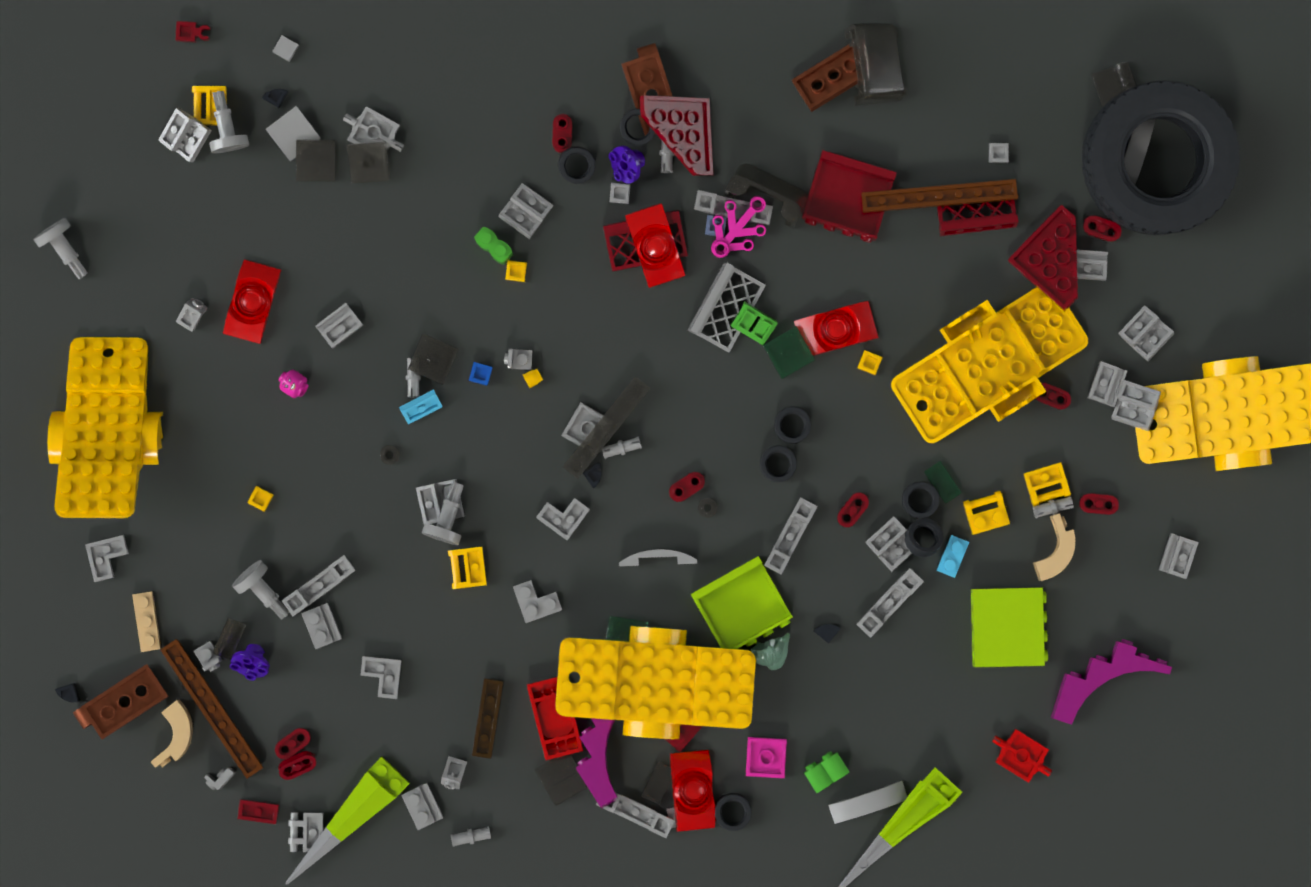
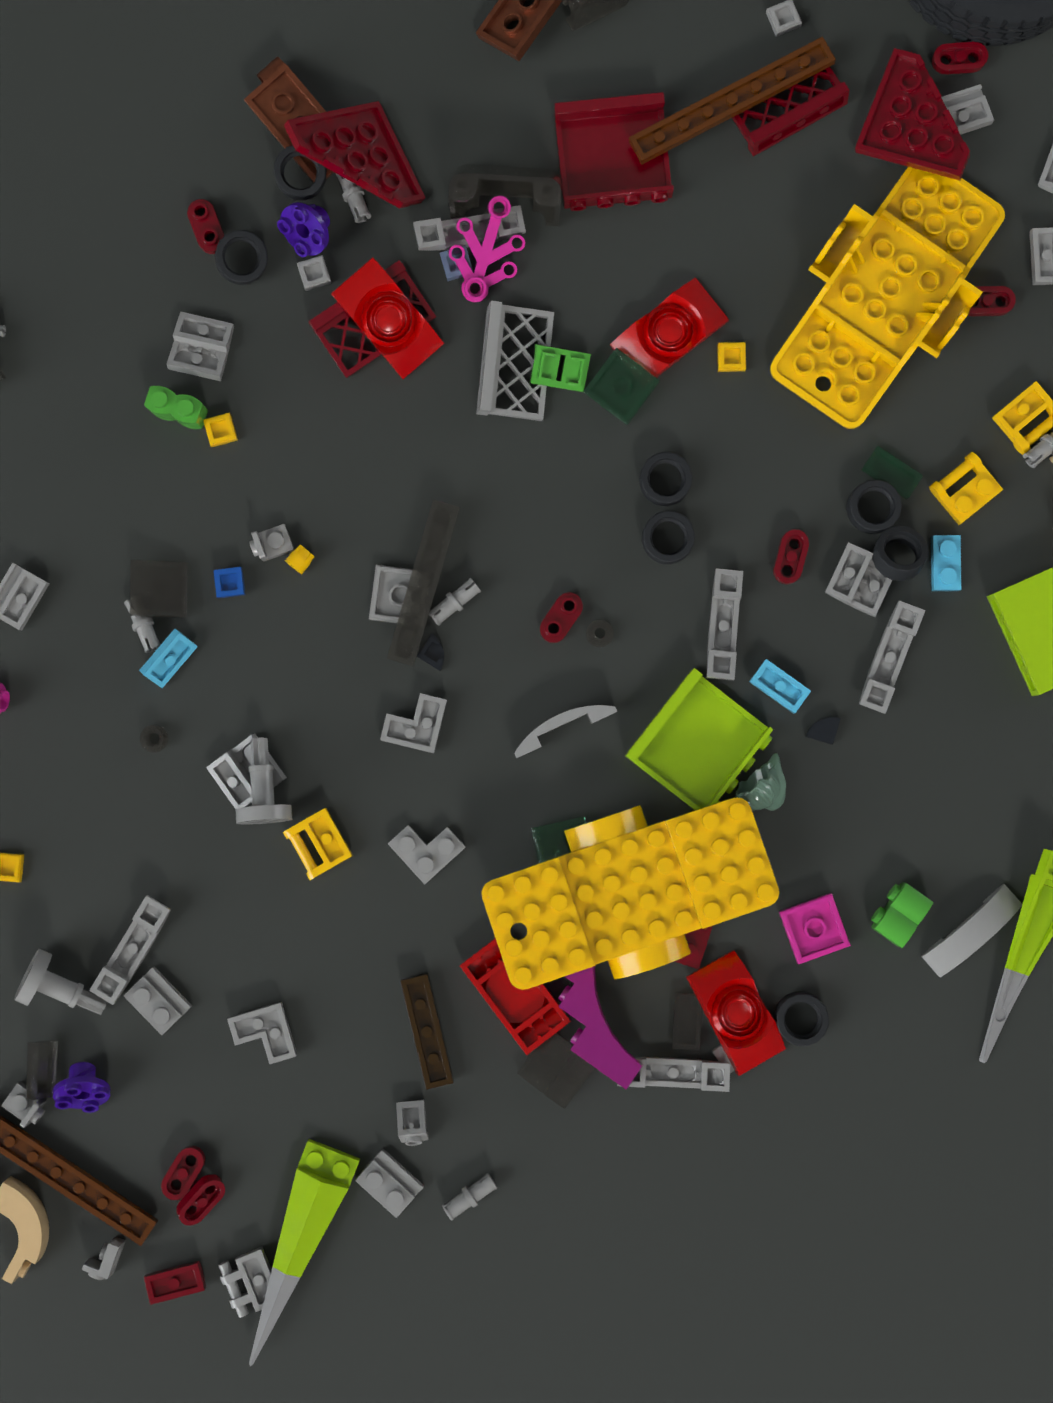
camera: 20 degrees left, 0 degrees up
none -> medium azure plate [749,659,811,714]

